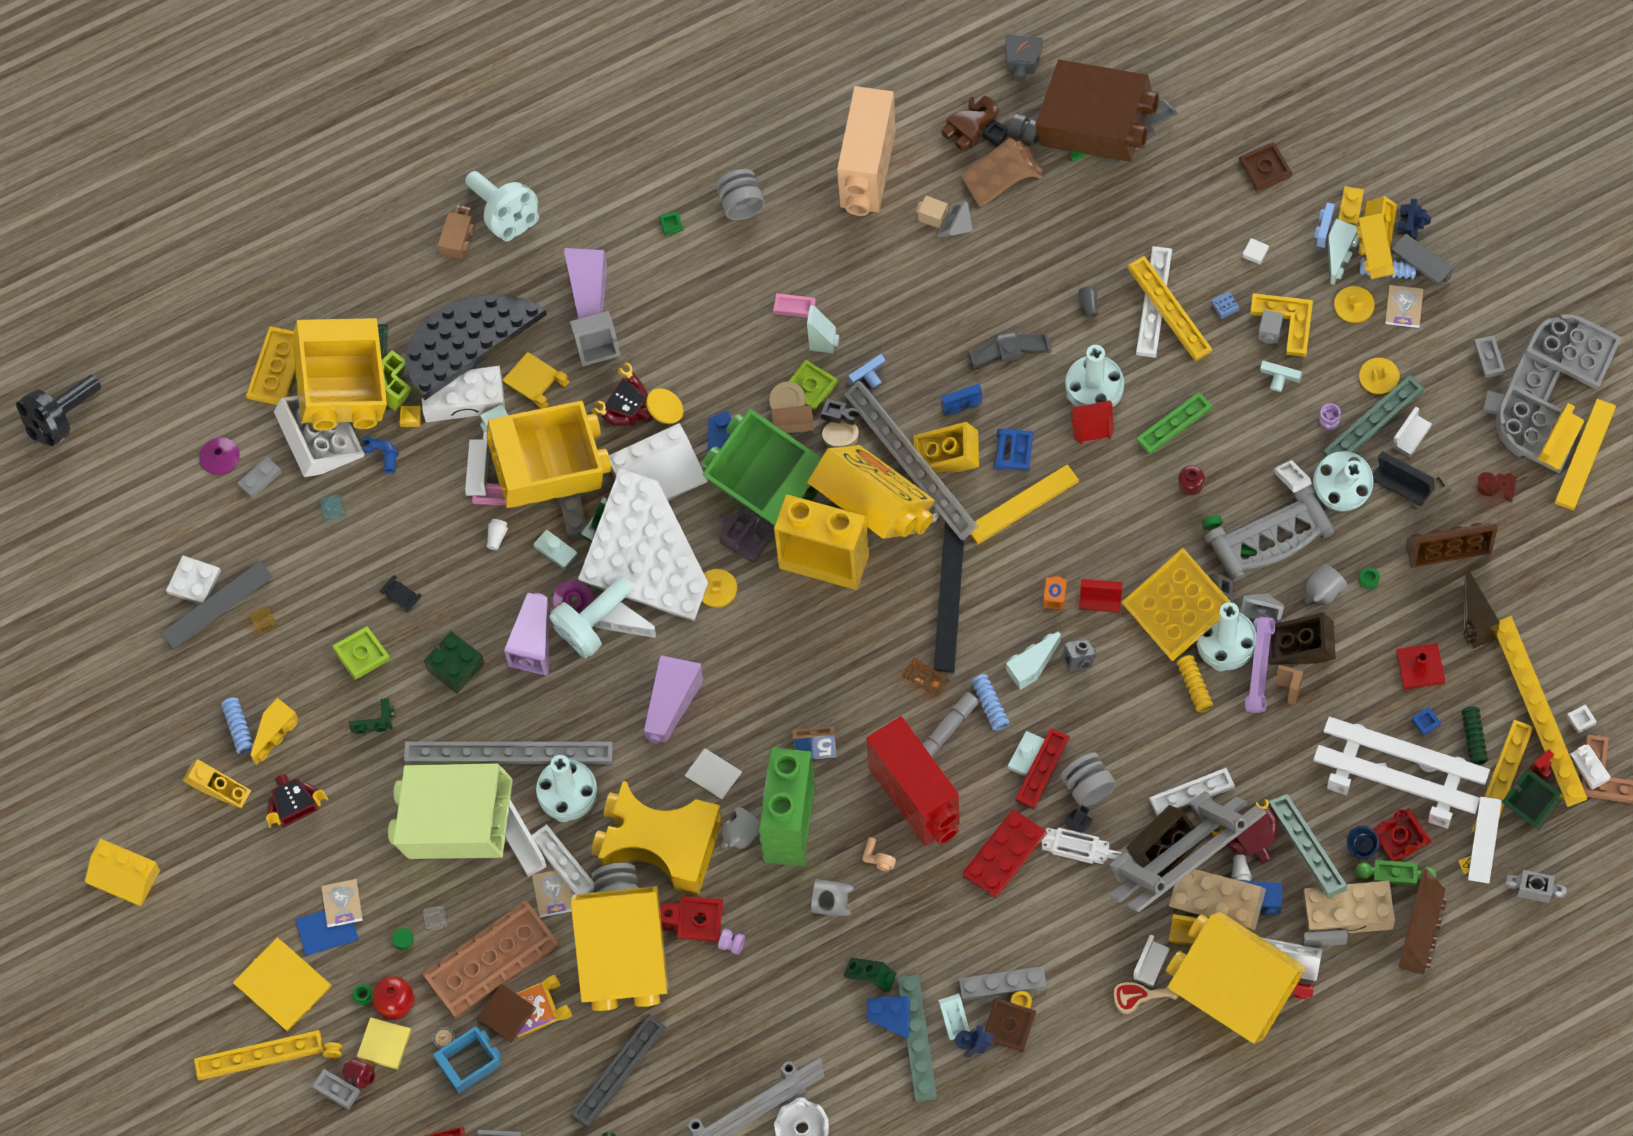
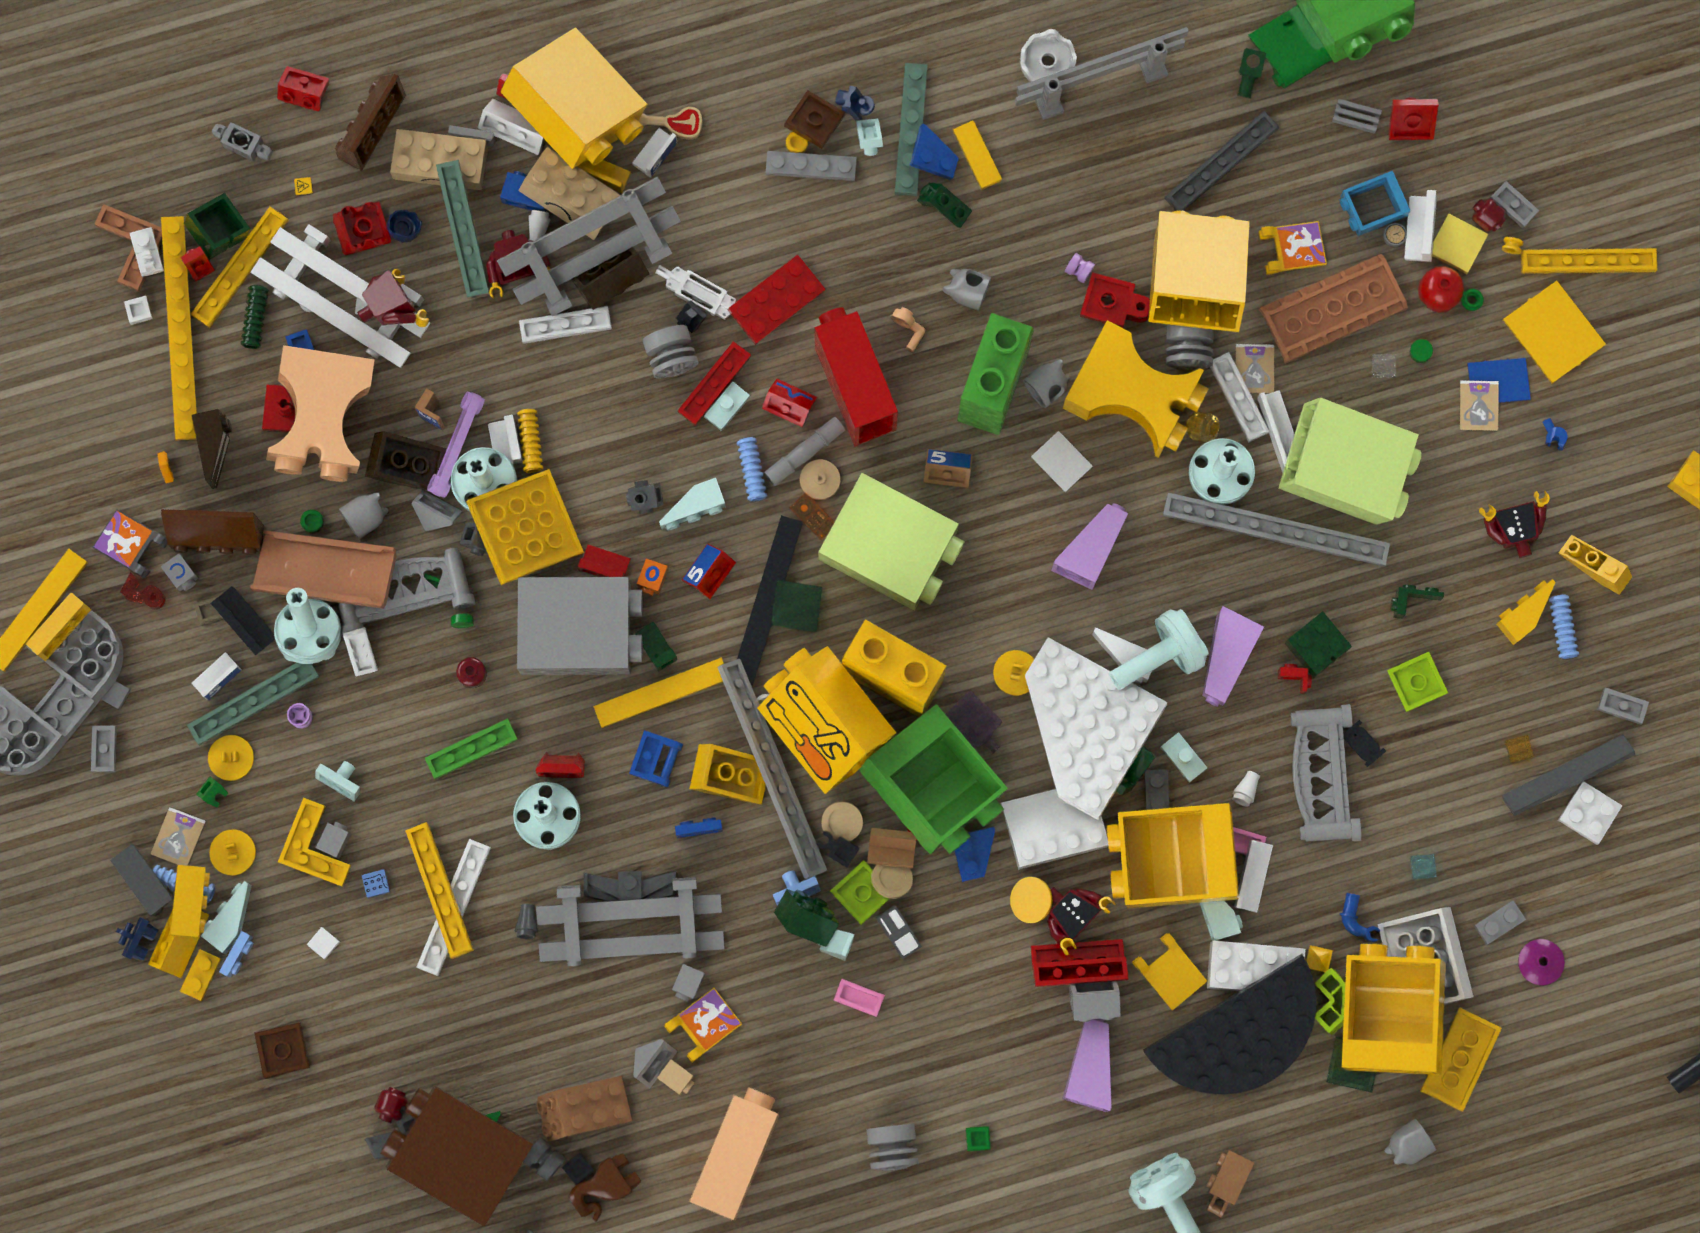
camera: 175 degrees left, 15 degrees up
reddish brown tile [477,984,536,1043] -> none
magenta dish [553,580,594,614] -> none
bright green plate [1355,860,1436,886] -> none
white slope [1468,796,1502,884] -> none
none -> flag [92,509,167,579]
none -> light orange tile [157,451,174,484]
none -> light grey brick [161,553,199,592]
none -> green tile [196,777,228,807]
none -> nougat ladder [250,530,396,609]
none -> light nougat brick [266,345,374,482]
none -> red bracket [277,66,329,111]
none -> torso [357,269,429,327]
none -> dark red head [374,1087,409,1124]
none -> white panel [488,415,523,466]
none -> light grey brick [517,577,643,675]
none -> light grey fence [536,877,724,966]
none -> dark green bracket [635,622,678,672]
none -> flag [664,988,742,1063]
none -> light grey brick [672,964,705,1002]
none -> panel [682,543,736,599]
none -> red panel [762,378,817,427]
none -> clear green tile [771,580,822,632]
none -> dark green piece [774,889,839,947]
none -> tan piece [800,459,840,500]
none -> yellowish green brick [818,473,965,611]
none -> slope [876,905,922,959]
none -> yellow tile [953,120,1002,190]
none -> red slope [1030,939,1128,987]
none -> clear yellow head [1186,411,1220,443]
none -> red bracket [1278,664,1312,694]
none -> light grey piece [1291,704,1361,842]
none -> light grey piece [1385,1119,1436,1165]
none -> white panel [1404,190,1437,262]
none -> blue piece [1542,418,1568,451]
none -> light grey plate [1597,687,1649,725]

